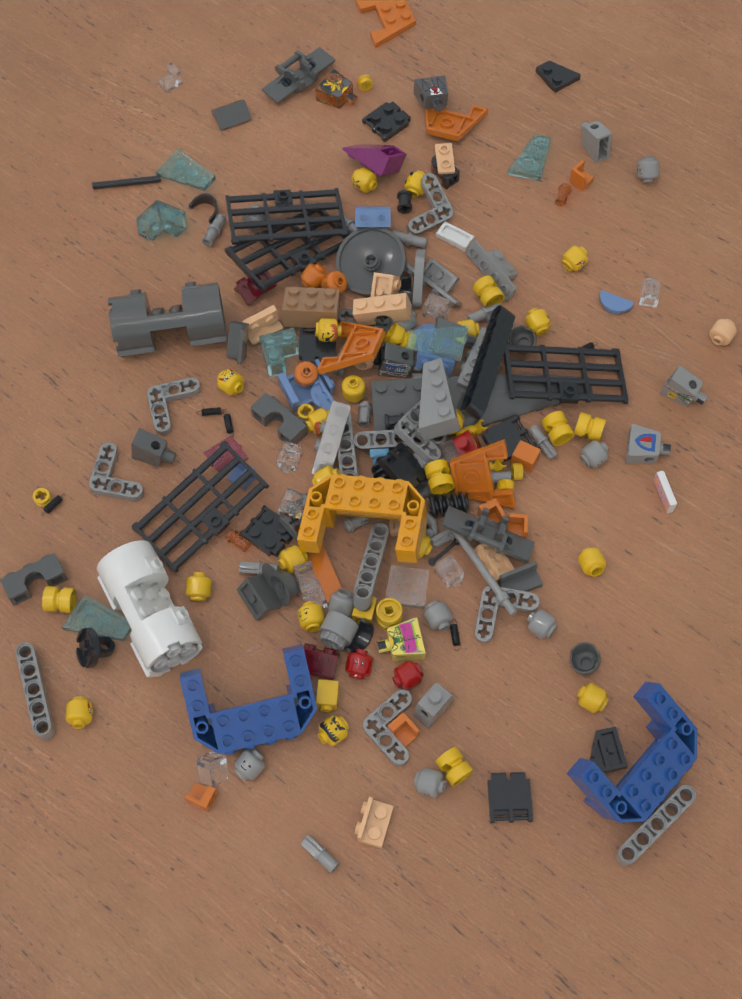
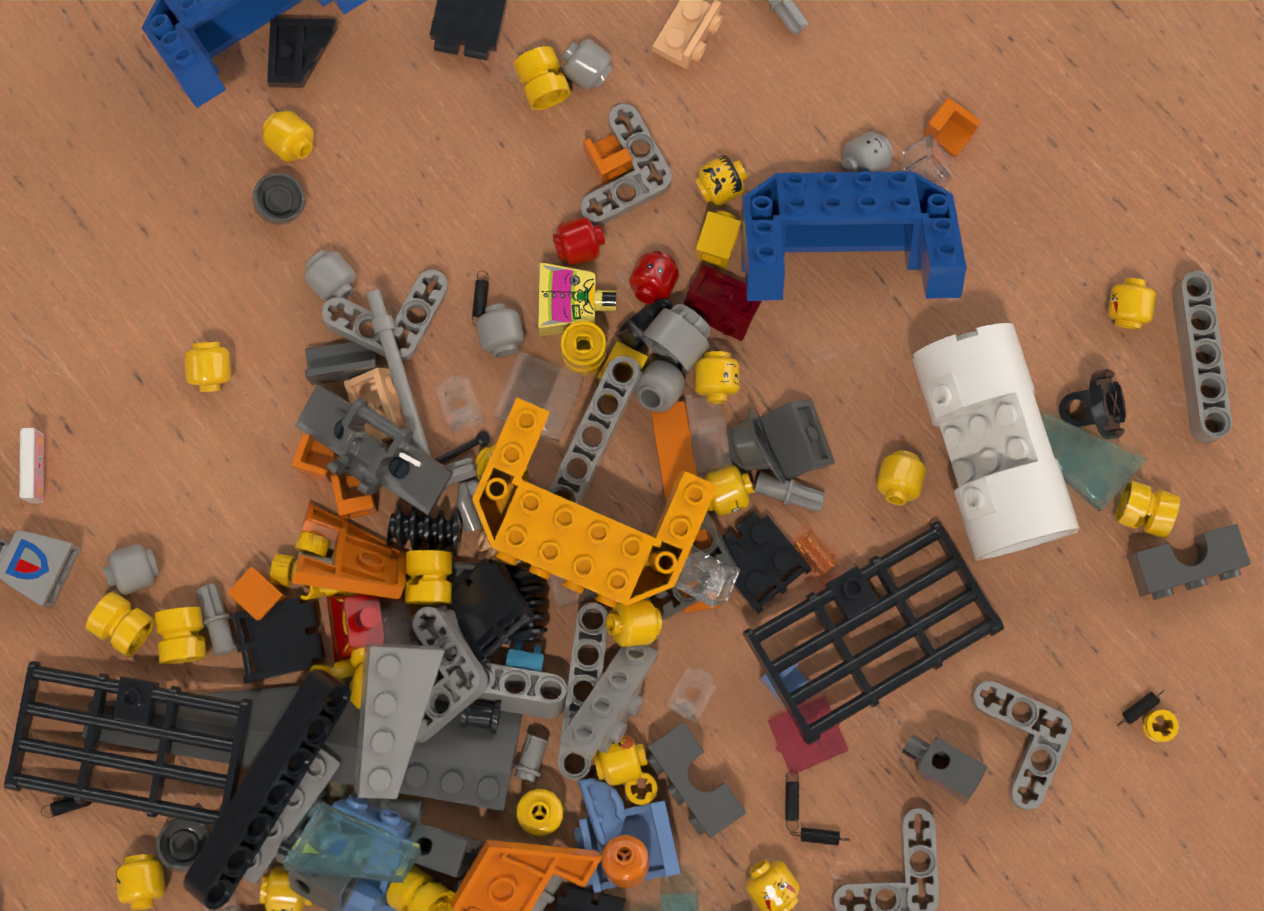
camera: 170 degrees left, 15 degrees up
light grey torso [413,682,454,729] -> none

